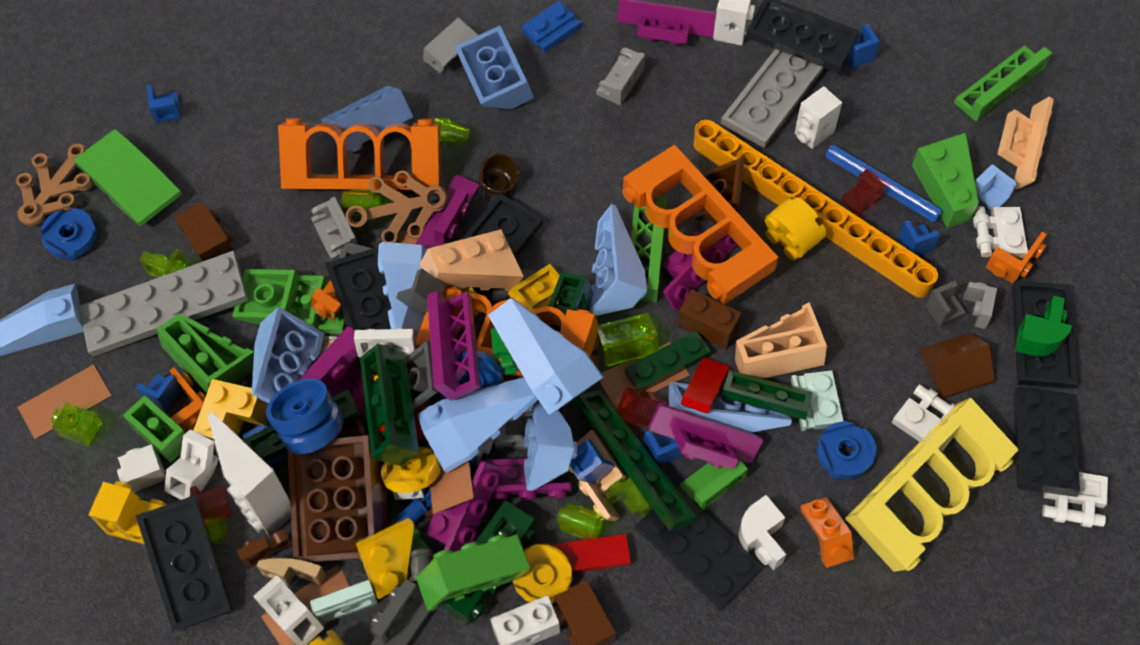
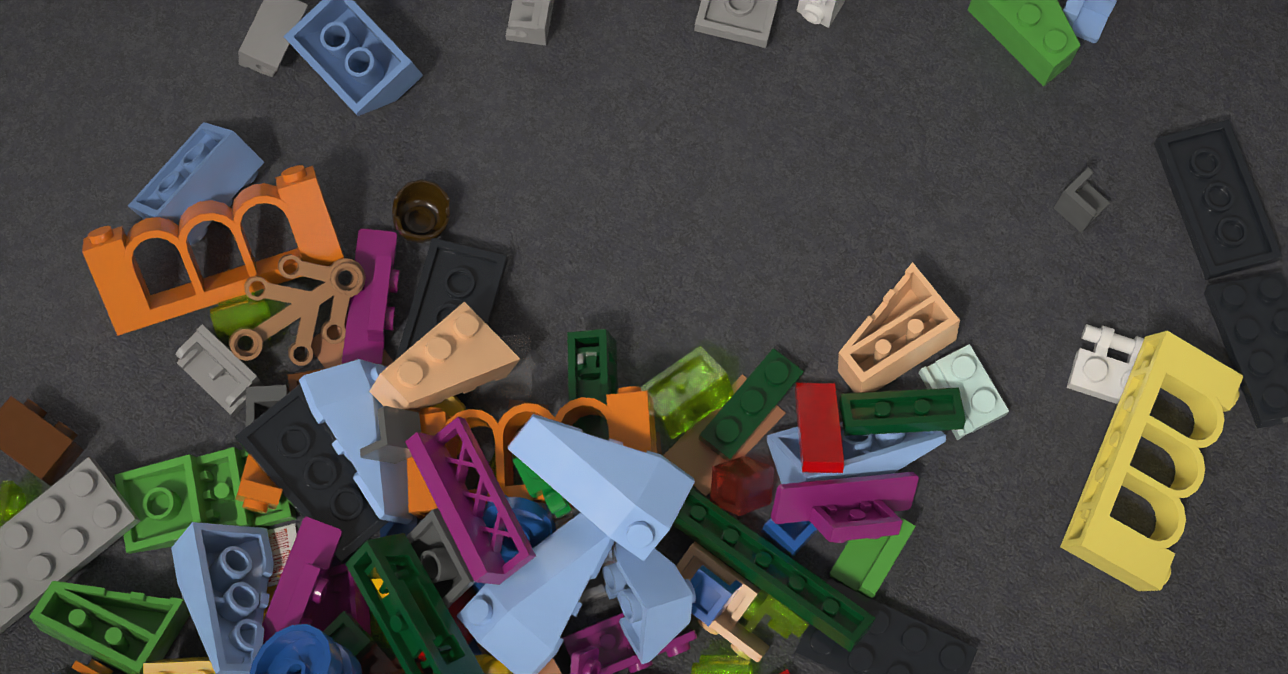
camera: 25 degrees left, 10 degrees up
white plate [354,328,416,357] -> none
clear neon green cone [434,116,470,143] -> none
yellow wing [508,264,561,312] -> none
light blue wedge [590,204,648,316] -> none
orange fence [622,144,779,305] -> none
bright green fence [631,196,667,303] -> none
magenta bracket [661,231,737,310] -> none
reddish brown brick [677,290,742,349] -> none
light orange beam [693,120,938,298] -> none
reddish brown slope [695,158,744,223] -> none
white brick [739,495,786,570] -> none
yellow brick [765,196,826,261] -> none
orange bracket [800,498,854,568] -> none
blue plate [817,421,876,479] -> none
blue axle [826,144,942,222] -> none
clear red panel [841,168,886,216] -> none
blue panel [898,220,940,256] -> none
reddish brown slope [918,333,995,399] -> none
light grey bracket [963,282,997,329] -> none
white plate [973,206,1028,258] -> none
orange bracket [985,232,1047,284] -> none
green brick [1015,296,1072,356] -> none

